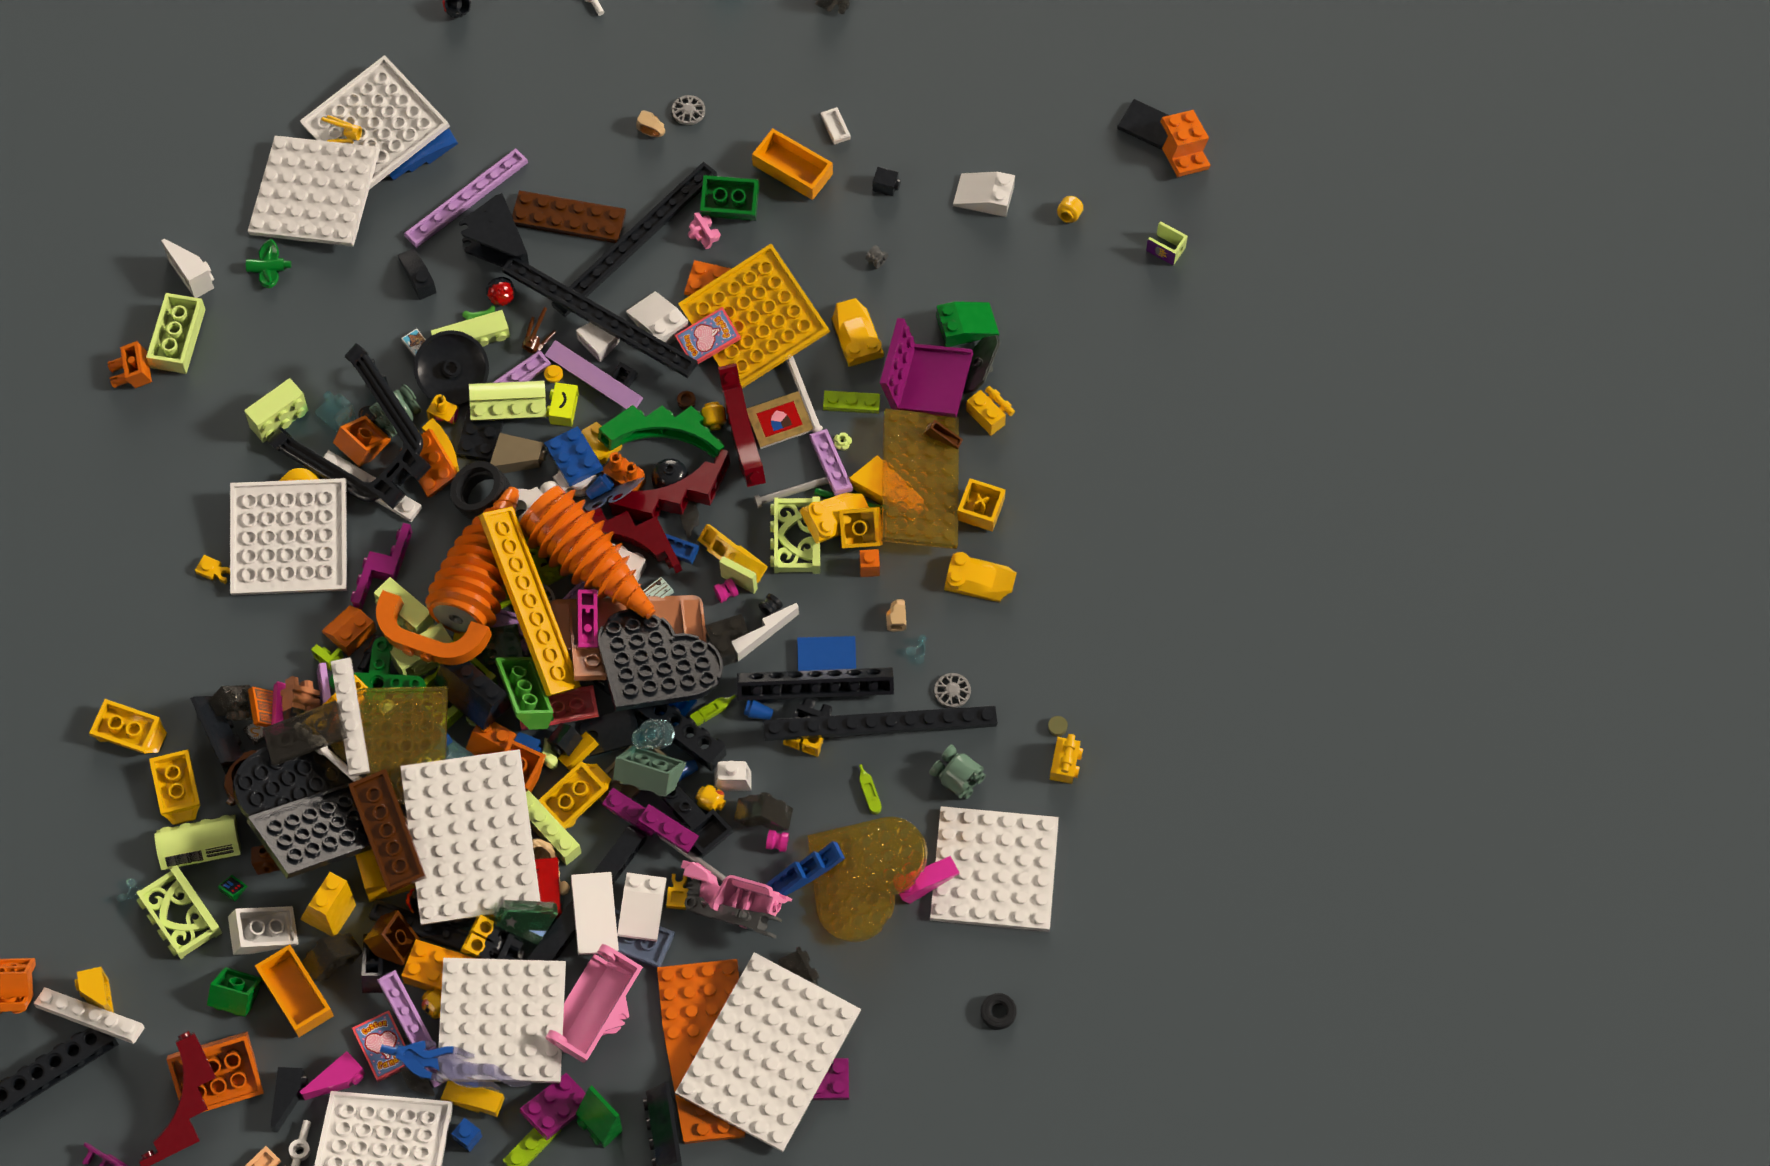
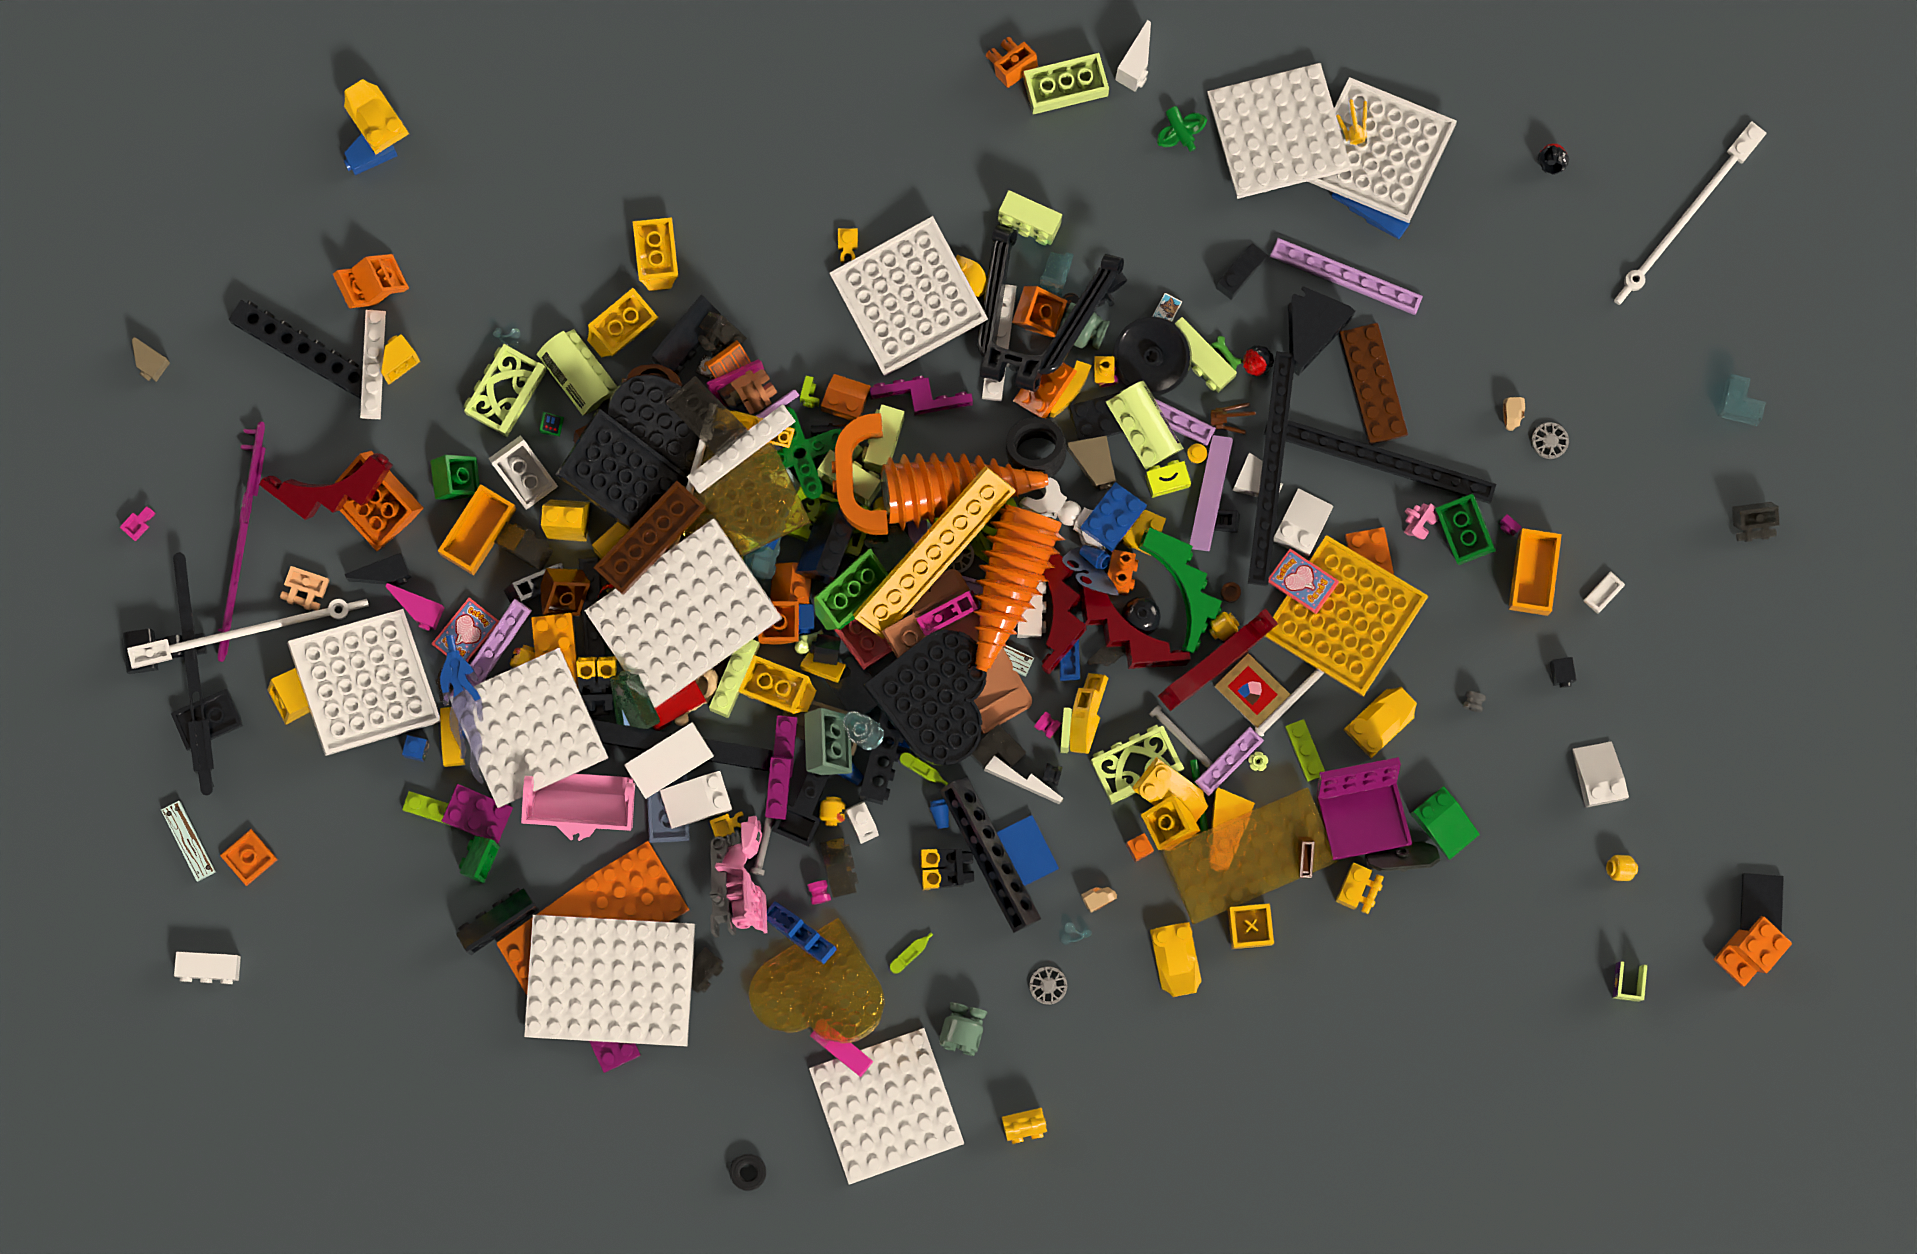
camera: 60 degrees right, 15 degrees up
black plate [763,706,998,741] -> none
olive tile [1048,716,1068,737] -> none
none -> magenta plate [1499,514,1522,536]

